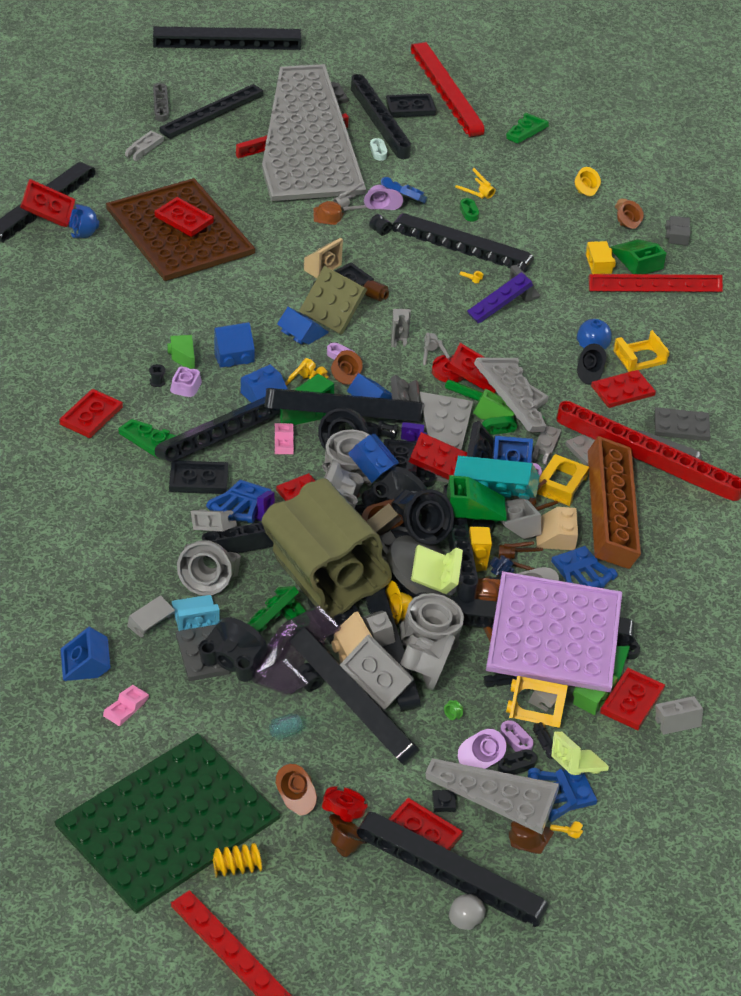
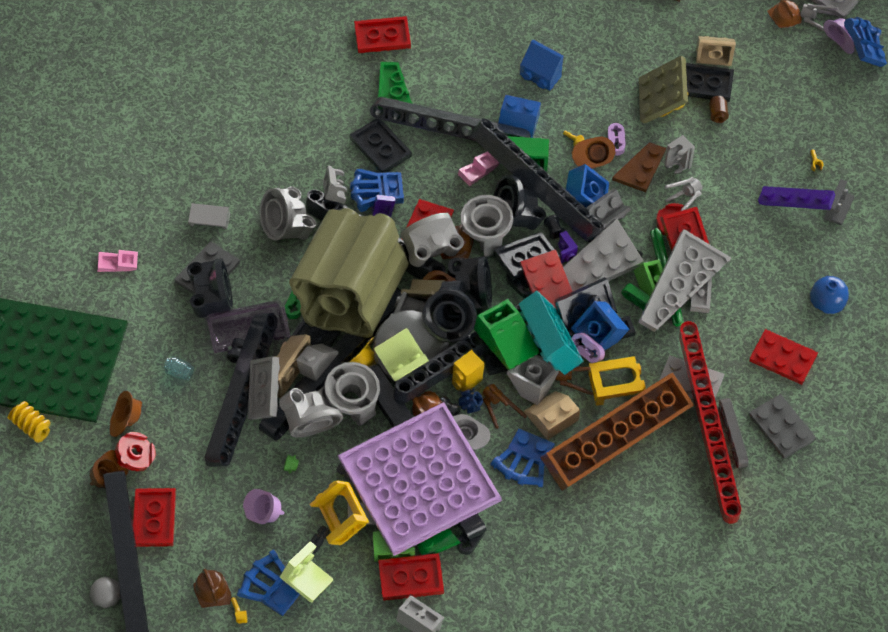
camera: 55 degrees right, 15 degrees up
blue slope [61,627,111,681] -> none
black bush [149,364,165,387] -> none
bright green slope [167,335,195,369] -> none
lavender piece [170,367,202,397] -> none
medium azure bracket [172,595,220,631] -> none
green wing [247,586,299,633] -> none
blue slope [277,307,329,345] -> none
yellow plant [285,358,316,386] -> none
blue slope [348,434,399,483] -> none
black wheel [369,214,392,236] -> none
black beam [392,213,534,273] -> none
light grey wing [426,758,559,834] -> none
black plate [432,790,456,812] -> none
black beam [497,749,537,775] -> none
lavender beam [500,721,533,752] -> none
light grey hinge [531,426,562,465] -> none
black piece [577,343,607,385] -> none
yellow panel [613,330,669,372] -> none
none -> reddish brown wing [612,142,666,193]

